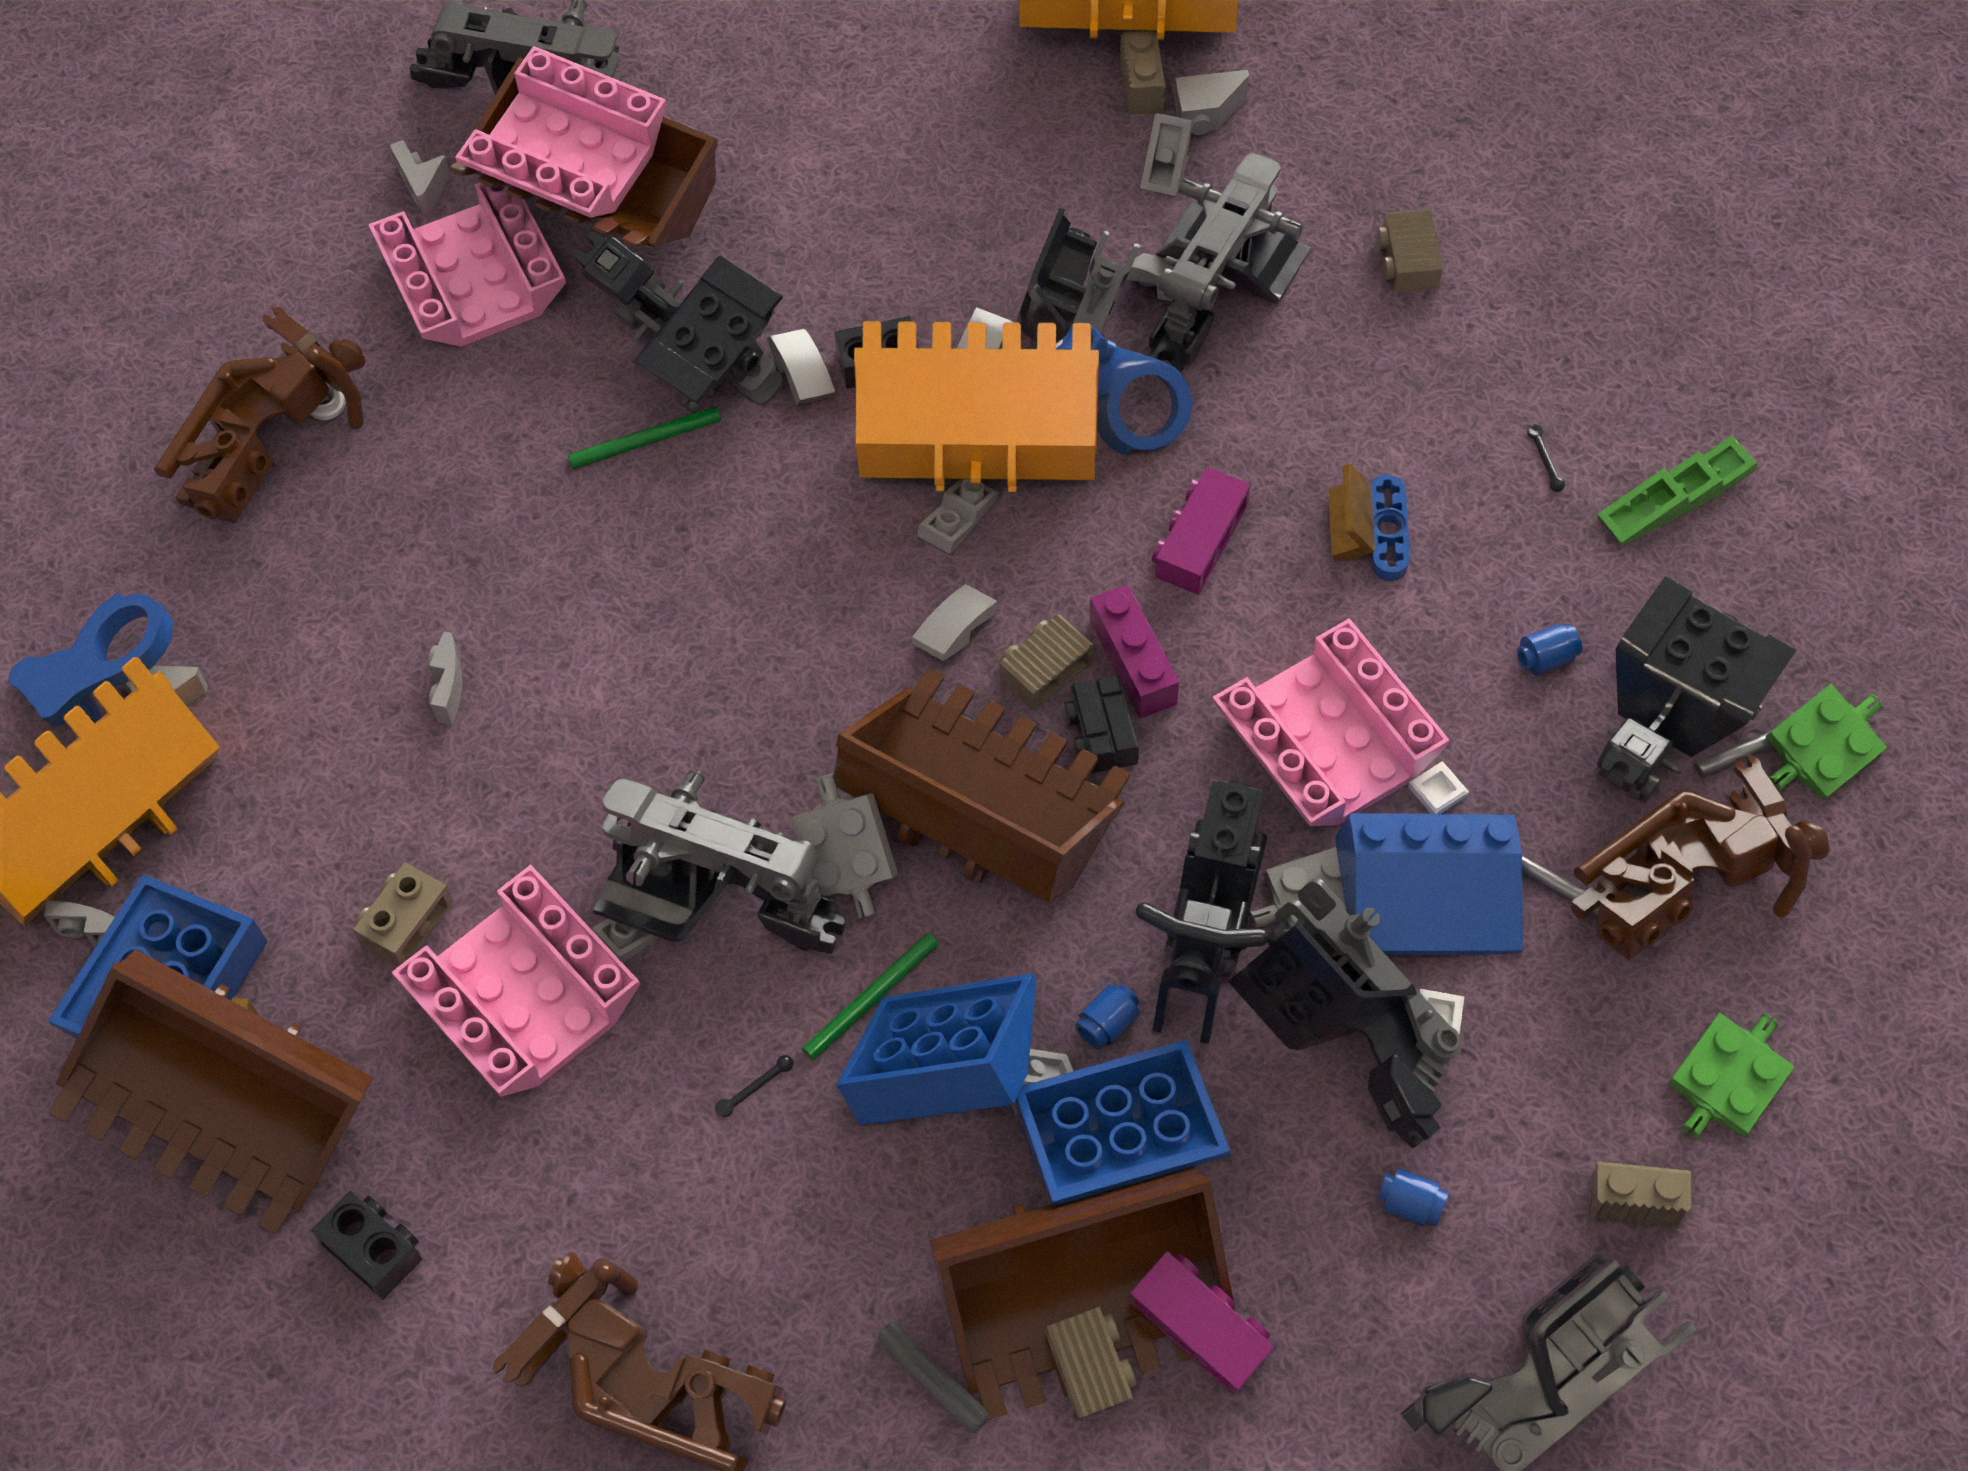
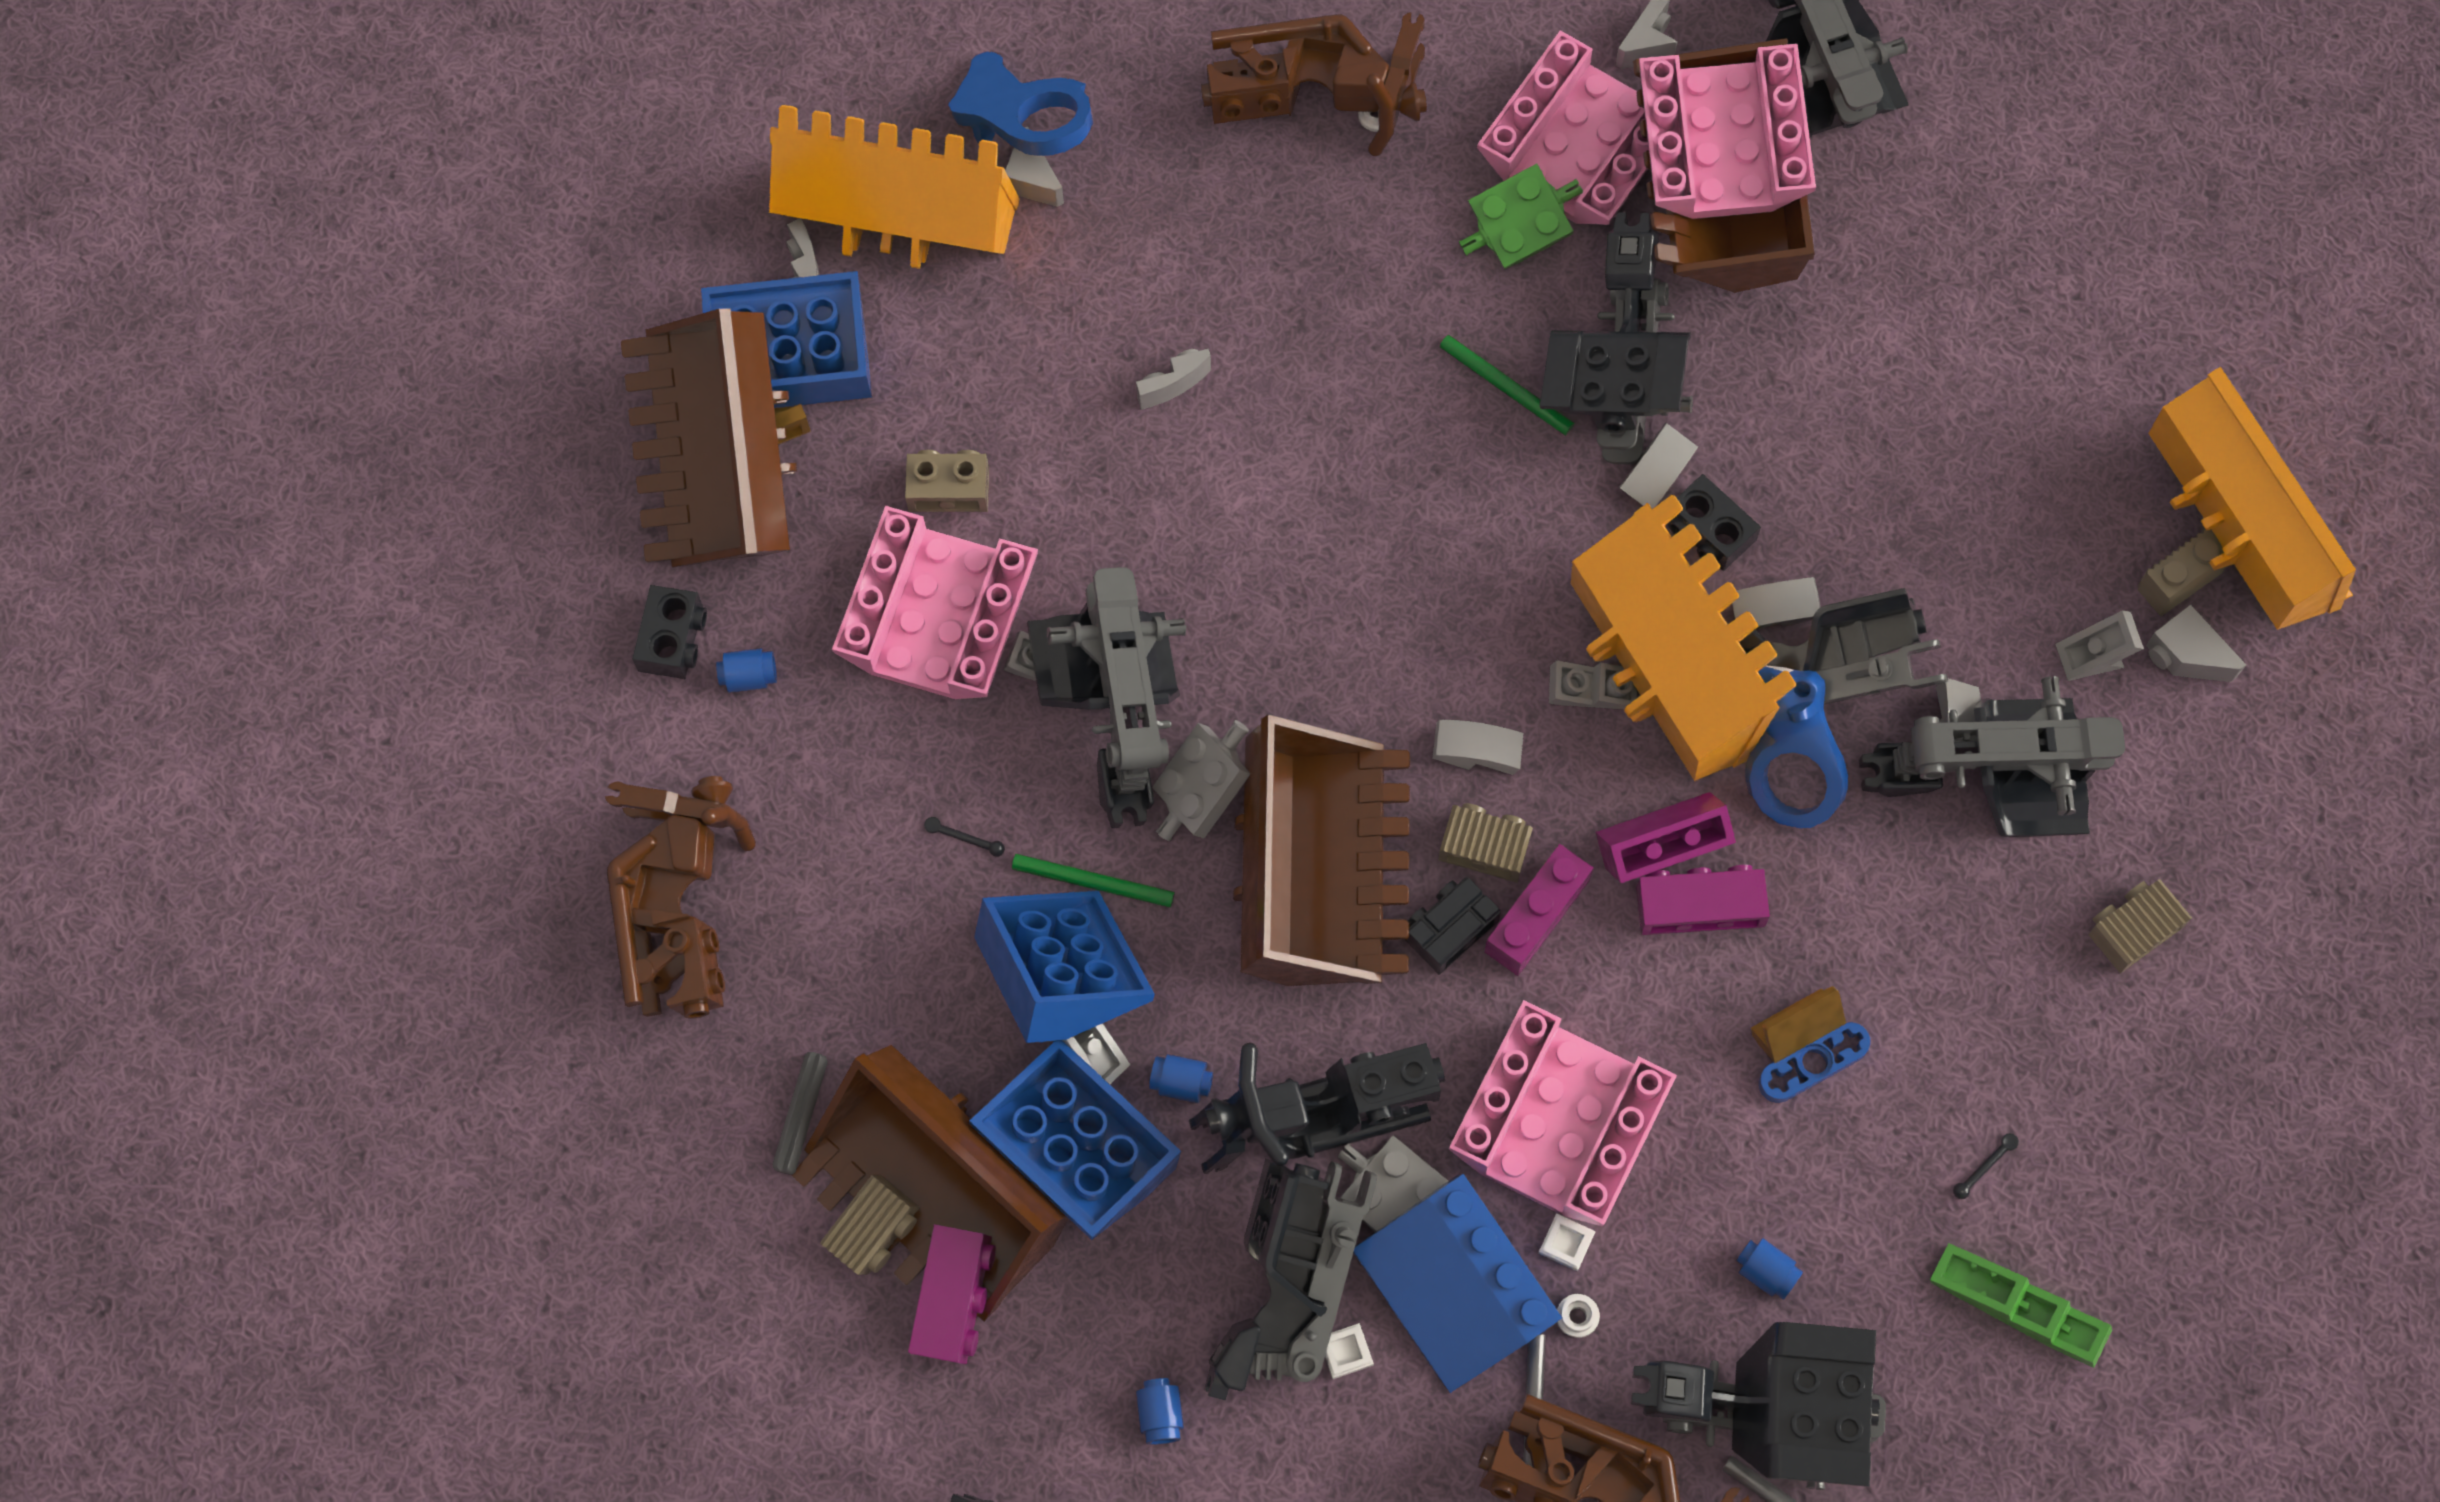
camera: 60 degrees right, 10 degrees up
none -> blue brick [716,648,777,693]
none -> bright green plate [1459,164,1583,270]
none -> white plate [1557,1294,1600,1338]
none -> magenta brick [1596,792,1736,883]

